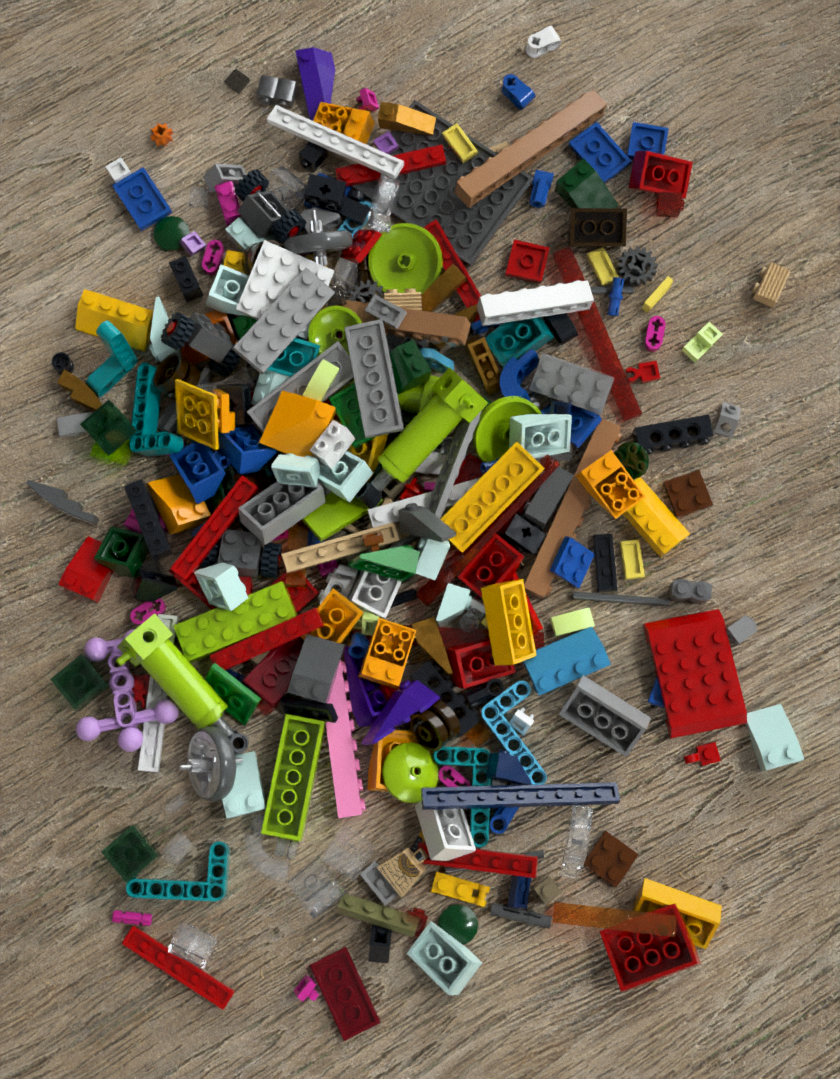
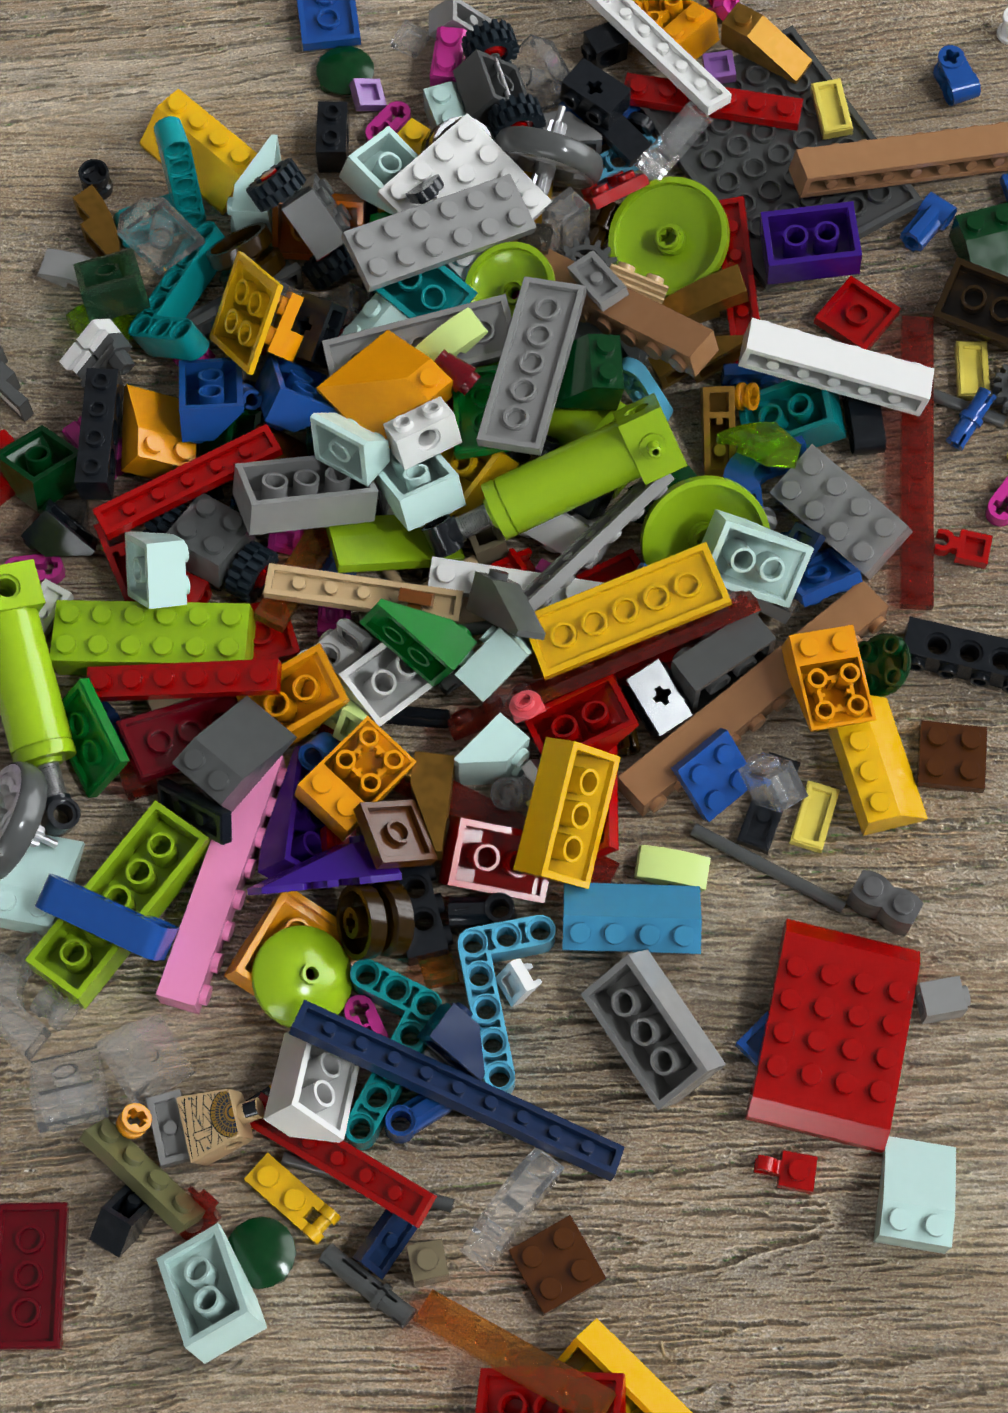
camera: 25 degrees right, 10 degrees down
none -> blue beam [35,874,179,961]
none -> hips [59,318,136,388]
none -> light orange bush [116,1103,152,1139]
none -> clear slope [117,197,205,275]
none -> reddish brown plate [353,799,438,870]
none -> black tile [406,174,444,204]
none -> dark red cone [434,349,481,396]
none -> coral plate [509,690,546,724]
none -> clear neon green slope [716,422,801,469]
none -> light orange bush [735,382,760,411]
none -> clear brick [738,752,808,813]
none -> dark purple brick [759,201,862,285]

